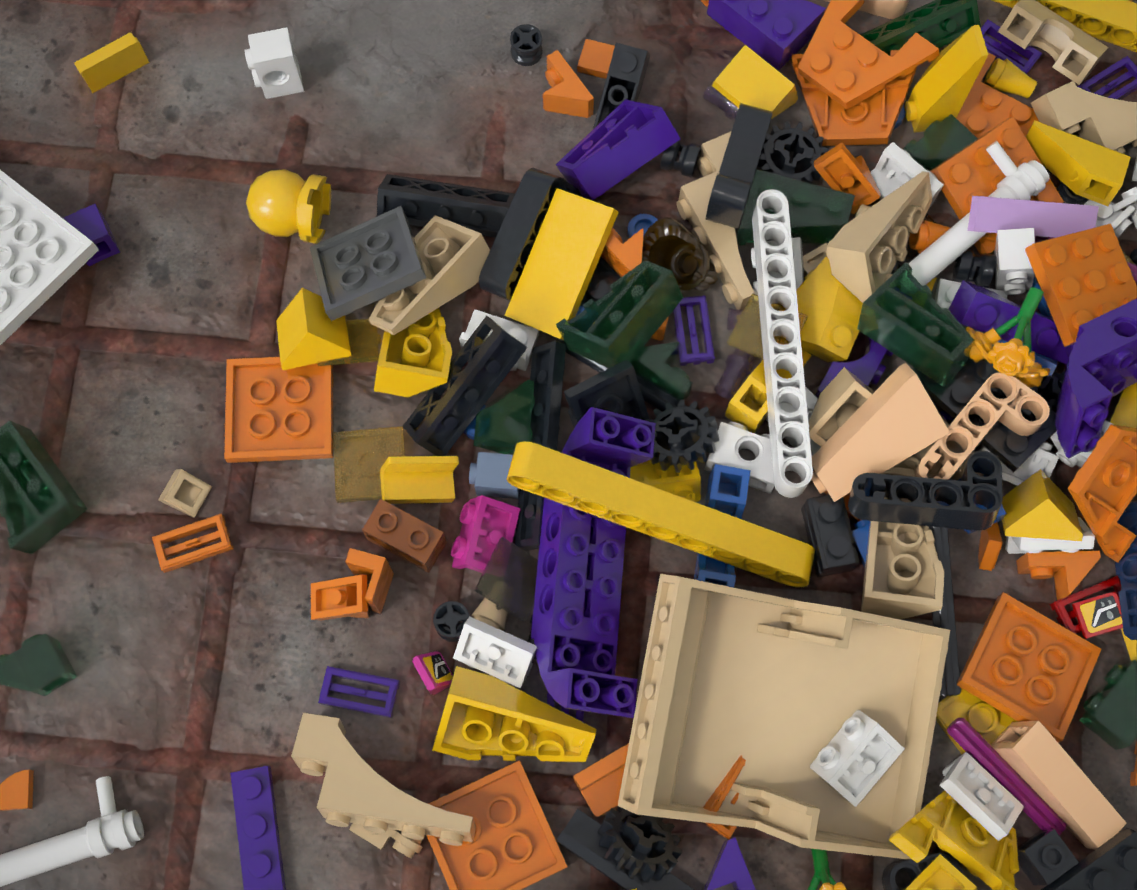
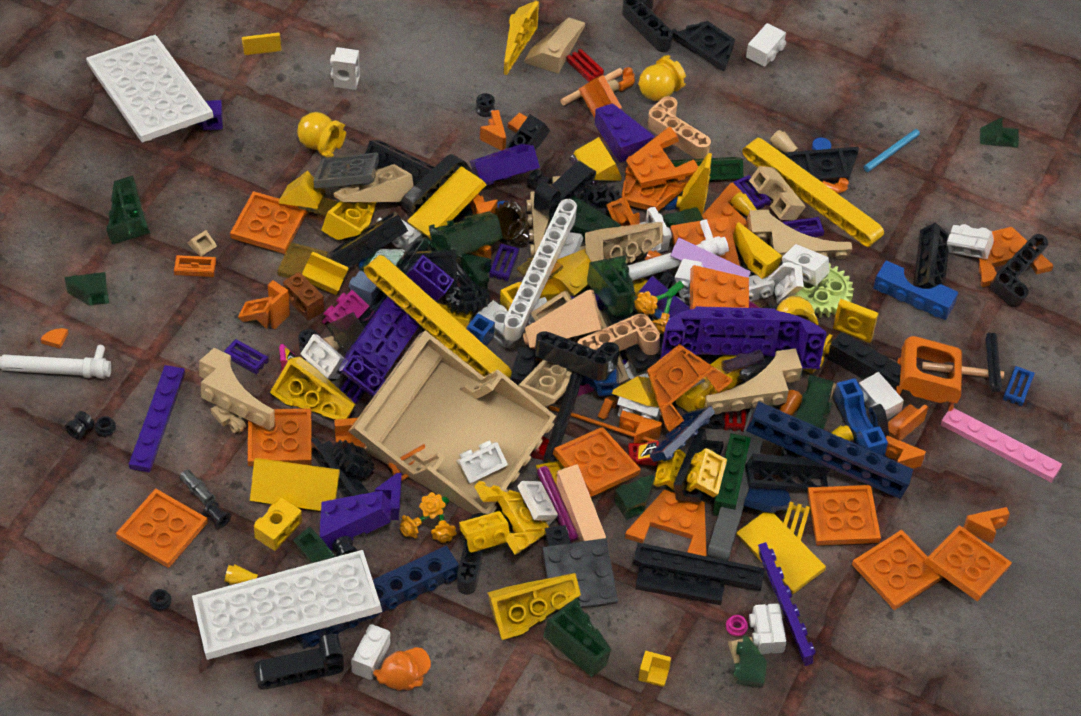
camera: 20 degrees right, 20 degrees down
none -> orange axle [548,405,658,442]

